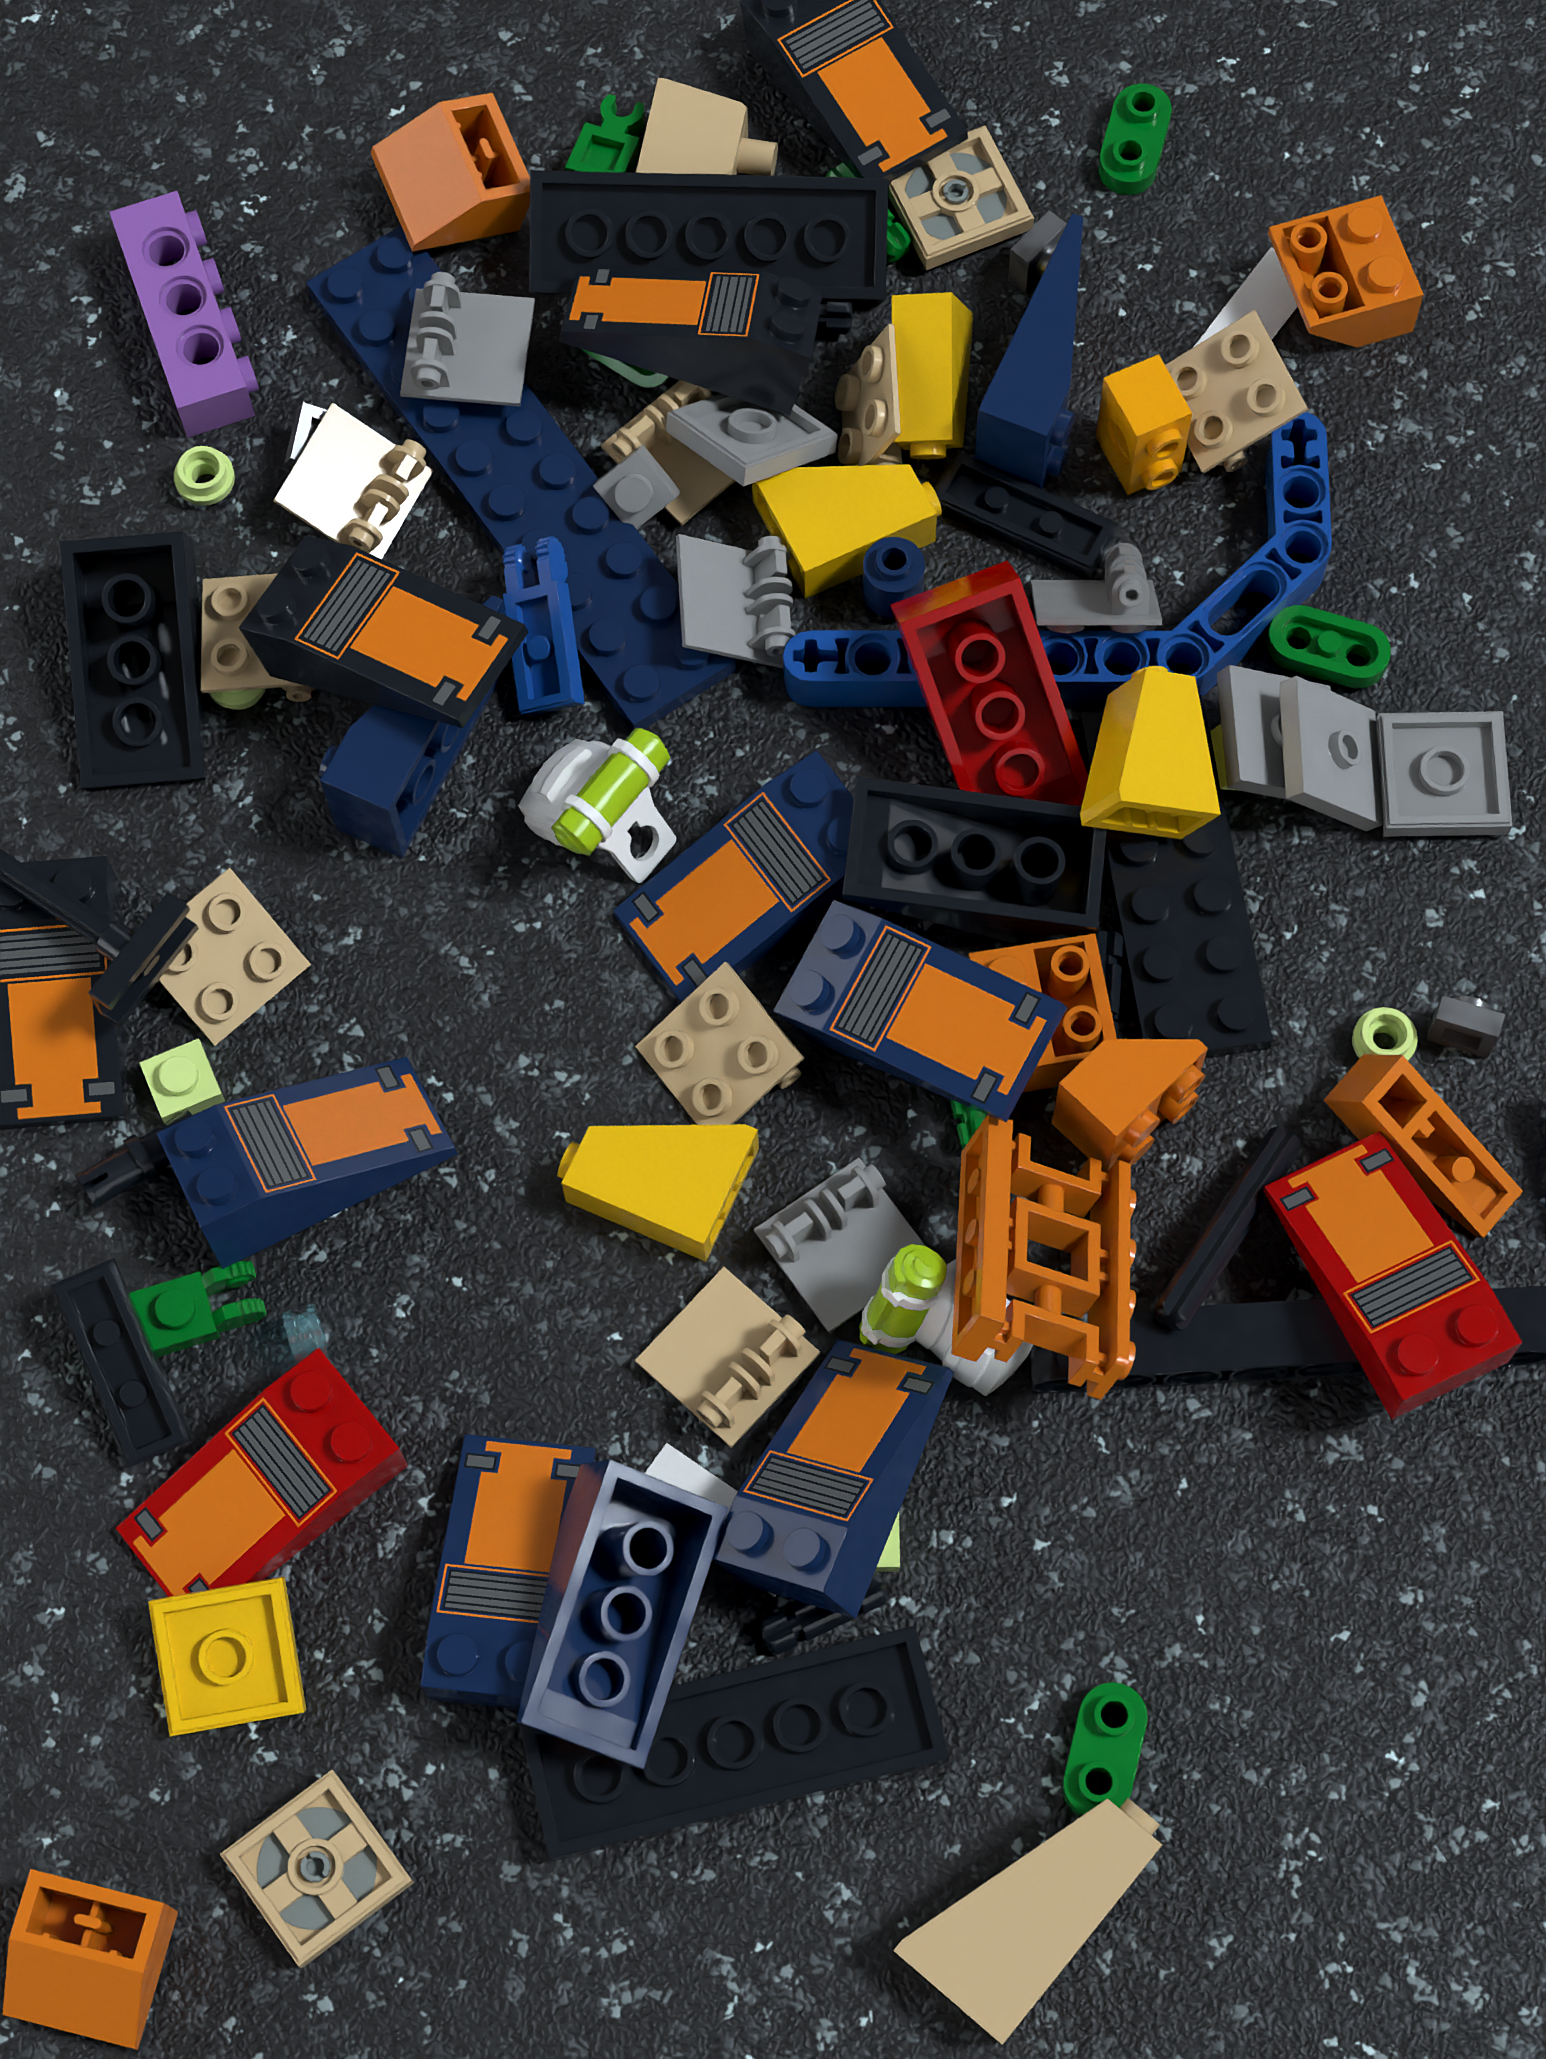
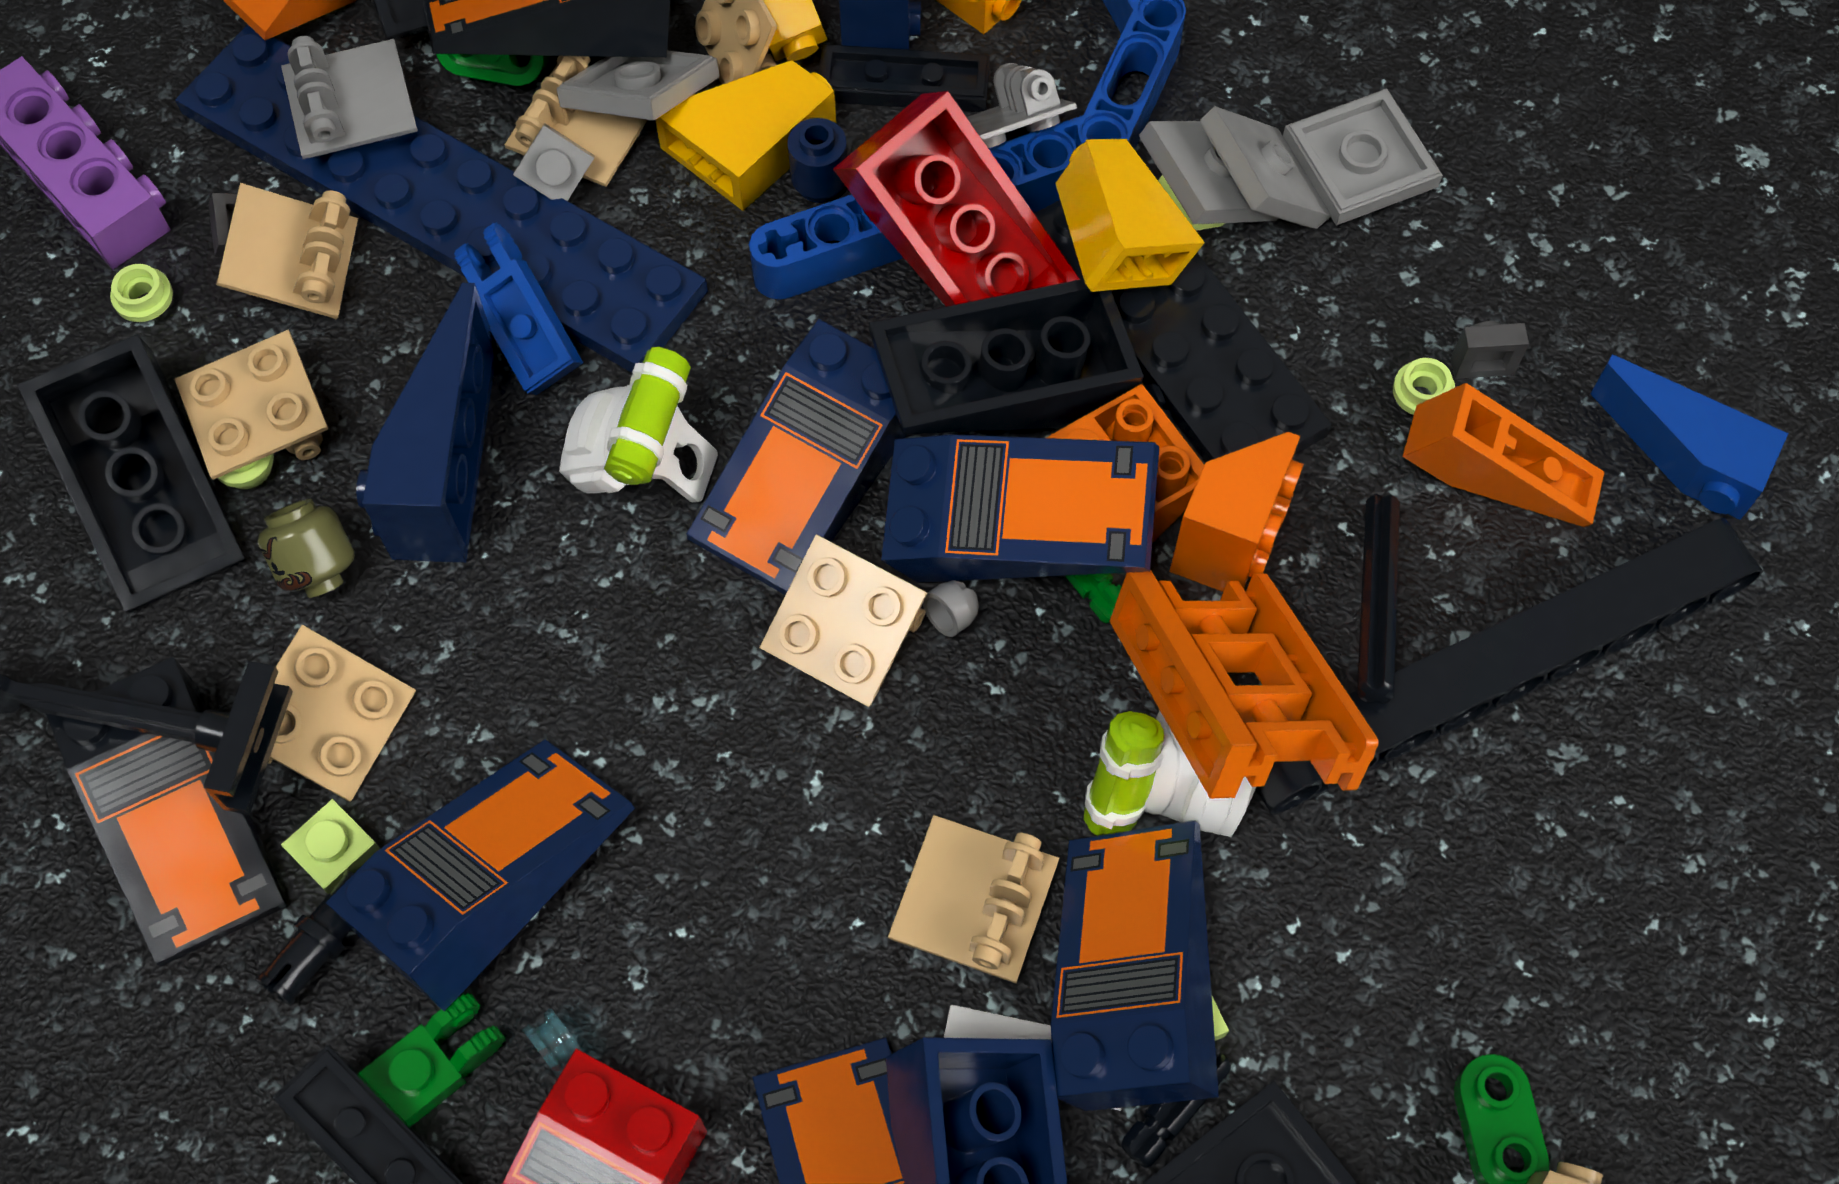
camera: 25 degrees left, 5 degrees down
slope [239,535,529,728] -> none
yellow slope [557,1124,759,1262] -> none
light grey hinge [676,534,796,668] -> none
light grey hinge [754,1158,925,1333] -> none
slope [1263,1131,1522,1420] -> none
green plate [1267,605,1391,689] -> none
none -> olive head [257,499,355,598]
none -> light grey hinge [923,580,979,637]

